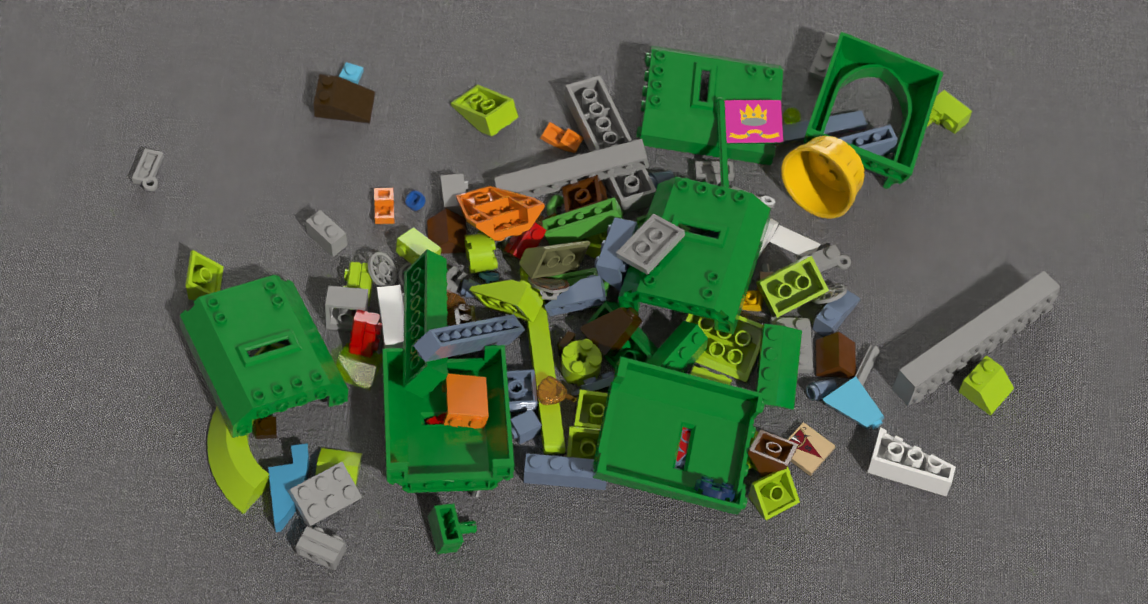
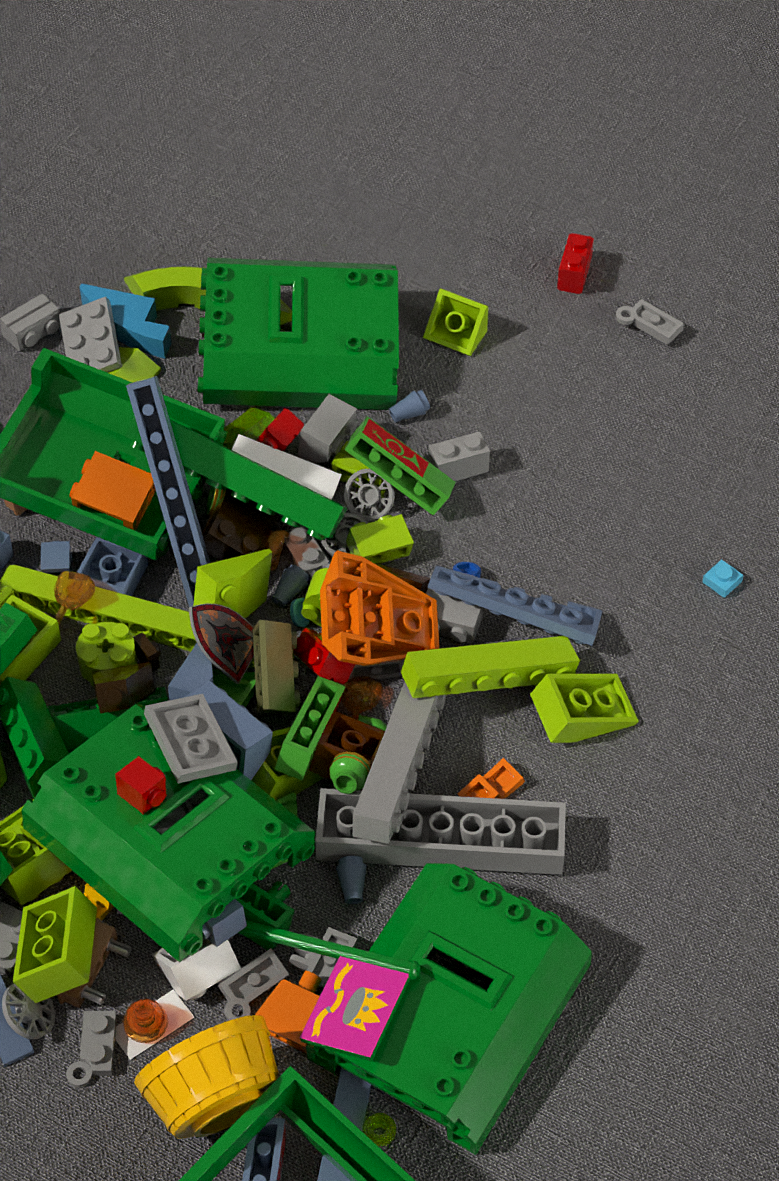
camera: 120 degrees right, 5 degrees down
dark brown slope [313,74,376,124] -> none
orange slope [374,188,394,224] -> none
sand blue hinge [571,371,615,396] -> none
none -> red brick [115,756,167,815]
none -> clear orange brick [123,999,168,1043]
none -> orange torso [255,971,322,1054]
none -> bright green piece [330,751,371,794]
none -> bright green brick [344,416,455,515]
none -> sand blue cone [389,390,430,423]
none -> lime brick [401,636,580,698]
none -> sand blue wing [427,566,602,646]
none -> red brick [557,233,594,294]

